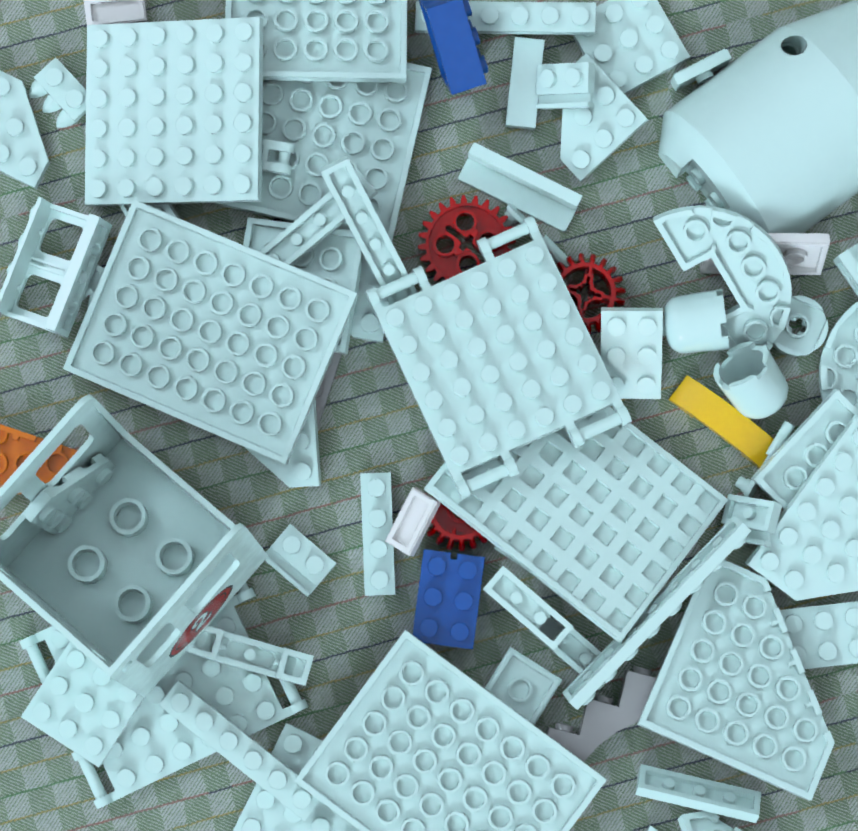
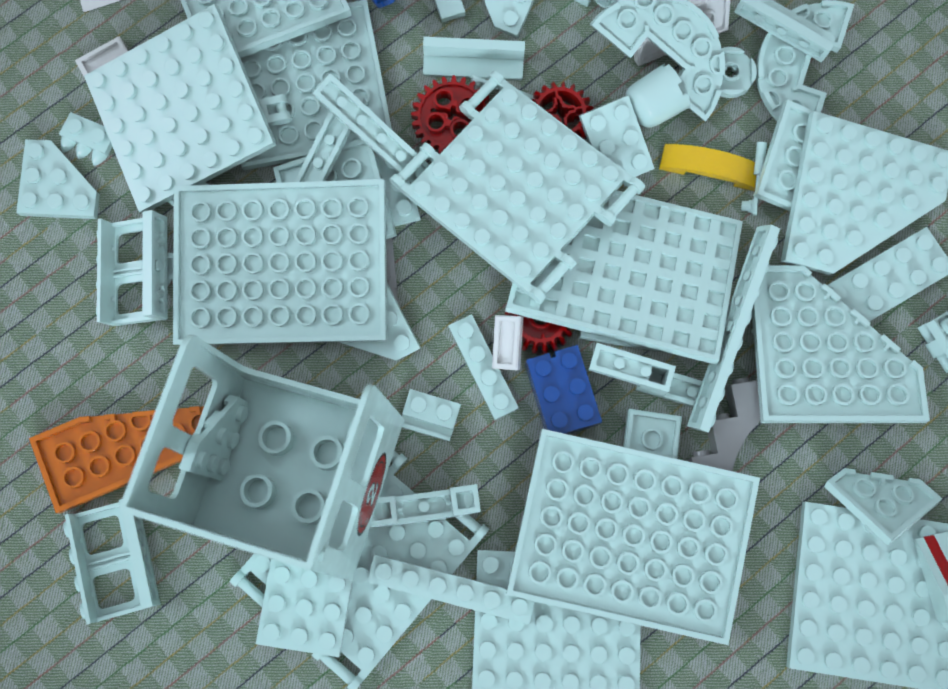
camera: 25 degrees left, 5 degrees down
light aqua plate [635,764,761,823] -> none
light aqua cylinder [713,341,789,419] -> none
light aqua plate [721,494,782,548] -> none

